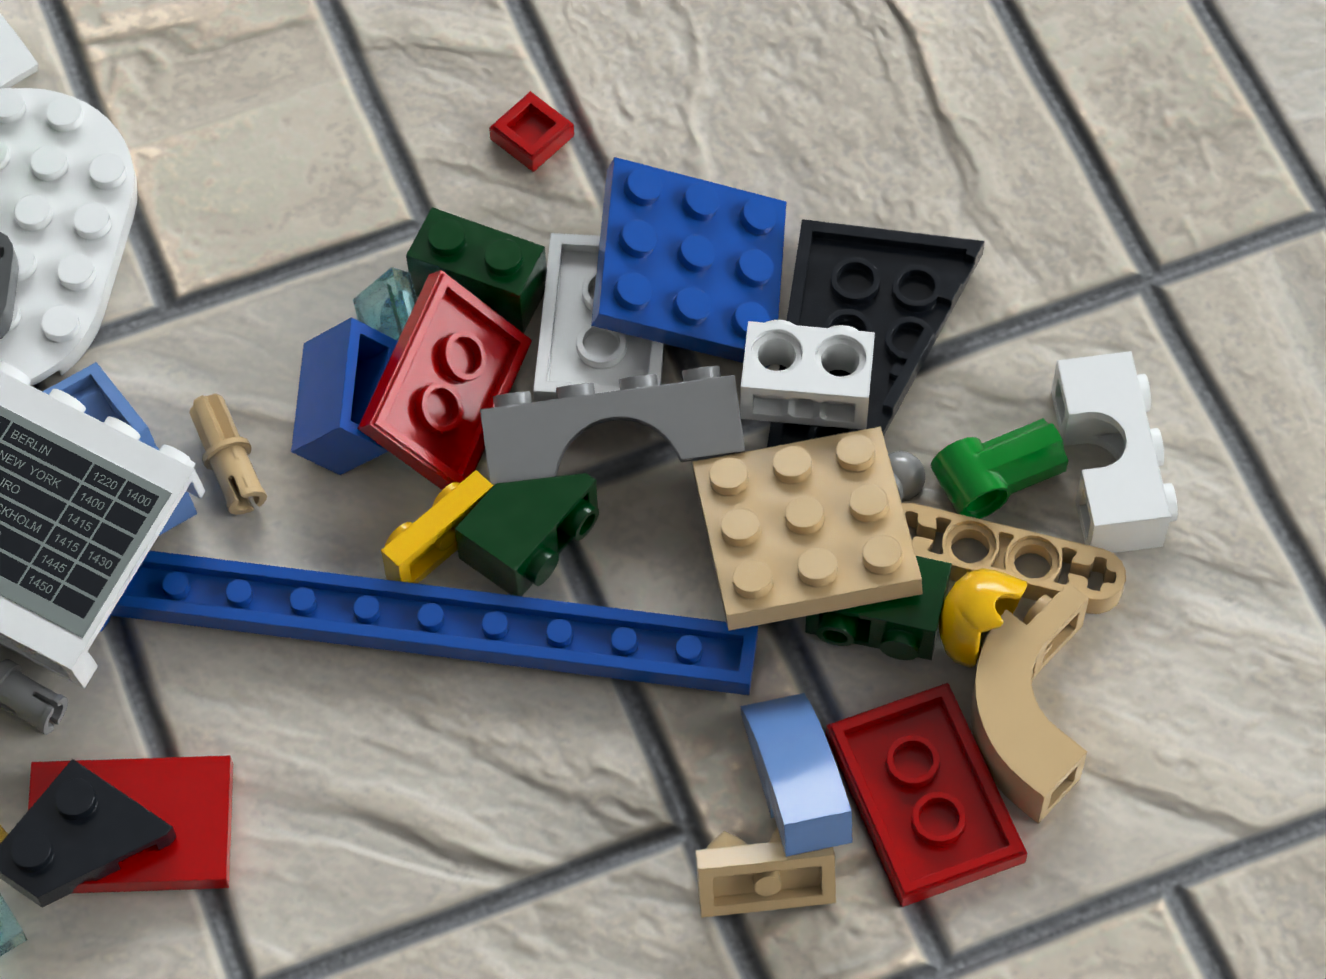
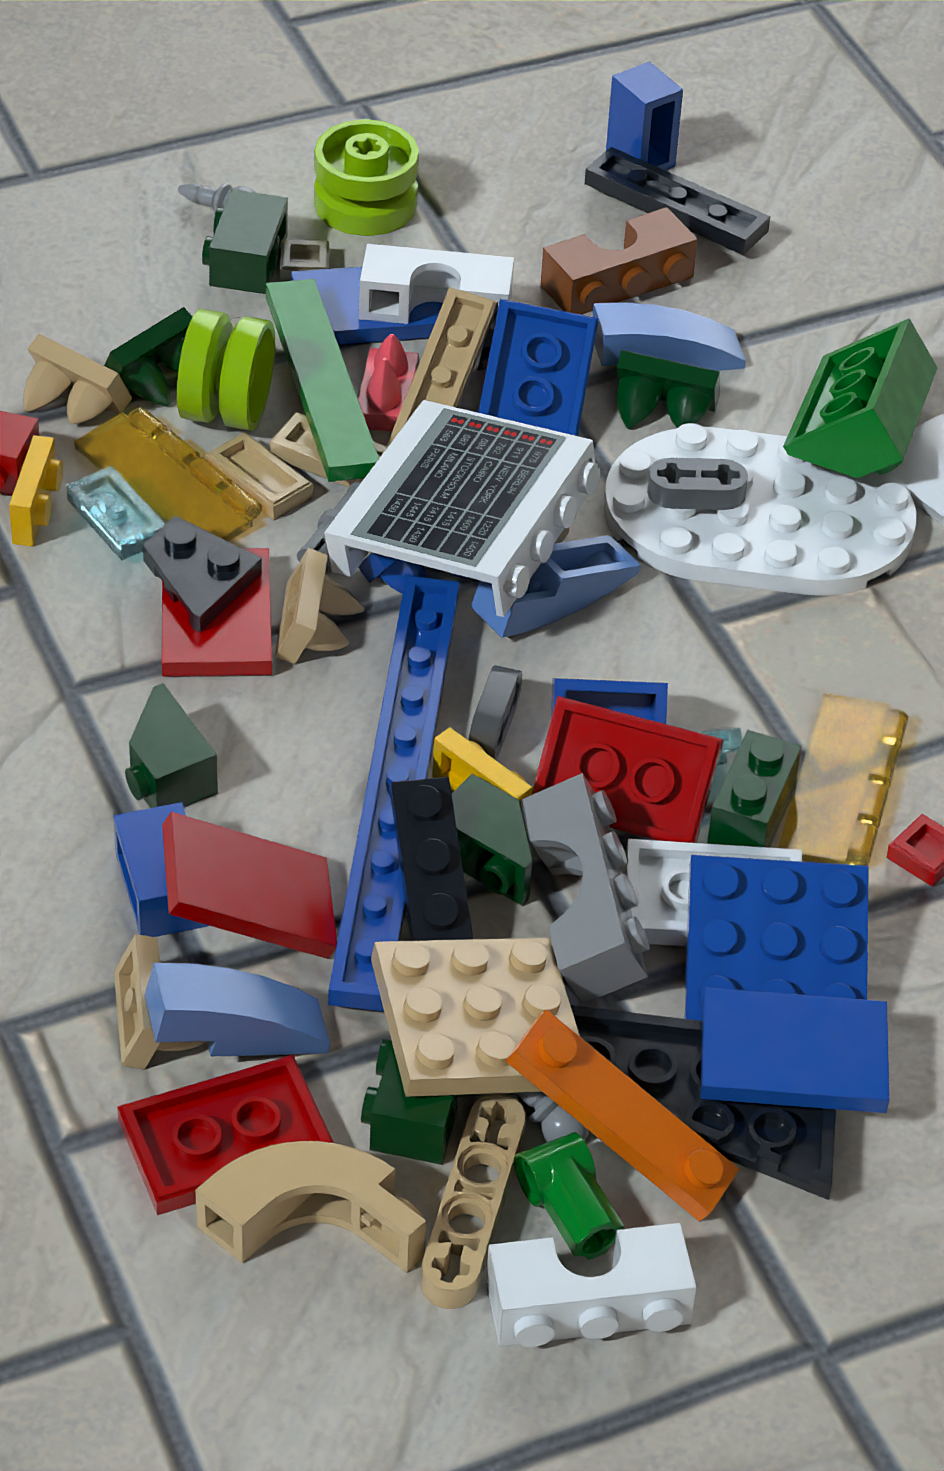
camera: 85 degrees right, 15 degrees down
tan axle [189,393,267,515] -> none
white brick [740,320,875,430] -> none
yellow hair [939,568,1027,668] -> none
none -> blue piece [113,802,209,937]
none -> dark green slope [125,683,218,808]
none -> red tile [162,811,337,959]
none -> tan tile [275,548,365,665]
none -> black plate [390,777,473,941]
none -> dark grey beam [468,665,522,758]
none -> orange plate [505,1009,739,1222]
none -> blue tile [700,987,890,1113]
none -> clear yellow windscreen [778,693,909,866]

